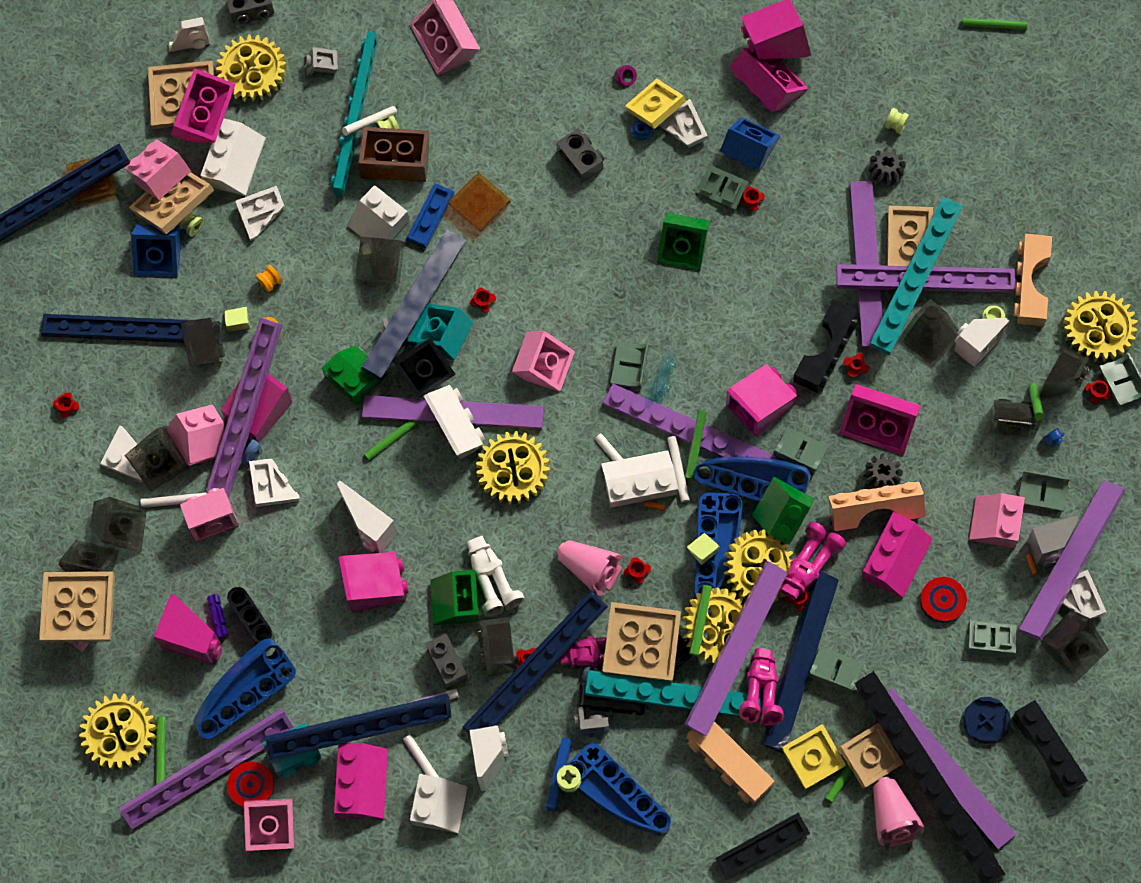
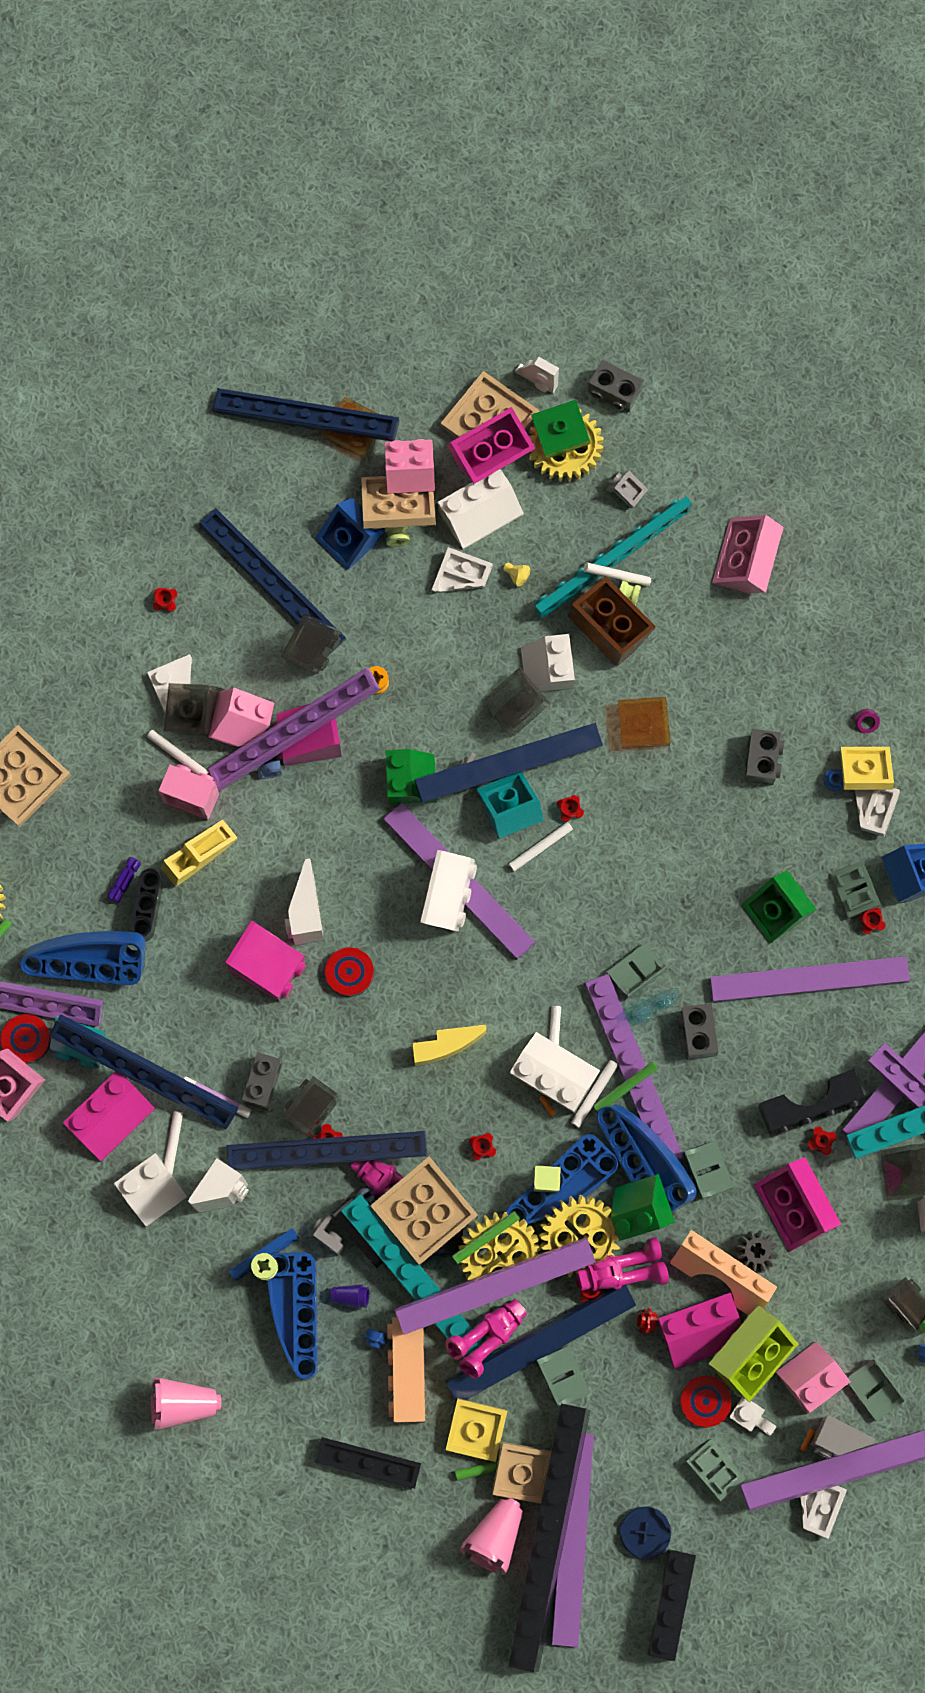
camera: 40 degrees right, 5 degrees up
clear smoke slope [59,540,119,572] -> none
clear smoke slope [91,497,147,552] -> none
dark pink slope [153,594,222,665] -> none
yellowish green slope [225,307,250,332] -> none
white wing [249,459,299,507] -> none
light orange wheel [255,265,283,293] -> none
bright green bar [364,420,421,461] -> none
black slope [393,337,456,400] -> none
blue tile [406,183,455,249] -> none
green slope [430,570,480,626] -> none
white piece [466,536,525,617] -> none
light yellow gear [476,431,550,504] -> none
bright pink slope [512,331,575,391] -> none
bright pink cone [557,540,623,596] -> none
dark pink slope [726,364,797,437] -> none
clear smoke slope [1040,610,1109,681] -> none
none -> light yellow slope [161,820,237,887]
none -> red tile [325,947,374,997]
none -> dark purple cone [331,1284,370,1310]
none -> blue plate [363,1329,388,1348]
none -> light yellow slope [413,1025,486,1066]
none -> light yellow rock [503,563,530,587]
none -> white bar [508,822,573,872]
none -> green plate [531,399,591,459]
none -> red plate [637,1308,658,1334]
none -> dark grey brick [677,1003,718,1059]
none -> lime brick [709,1305,799,1403]
none -> medium lavender tile [710,956,910,1002]
none -> white plate [729,1398,776,1436]

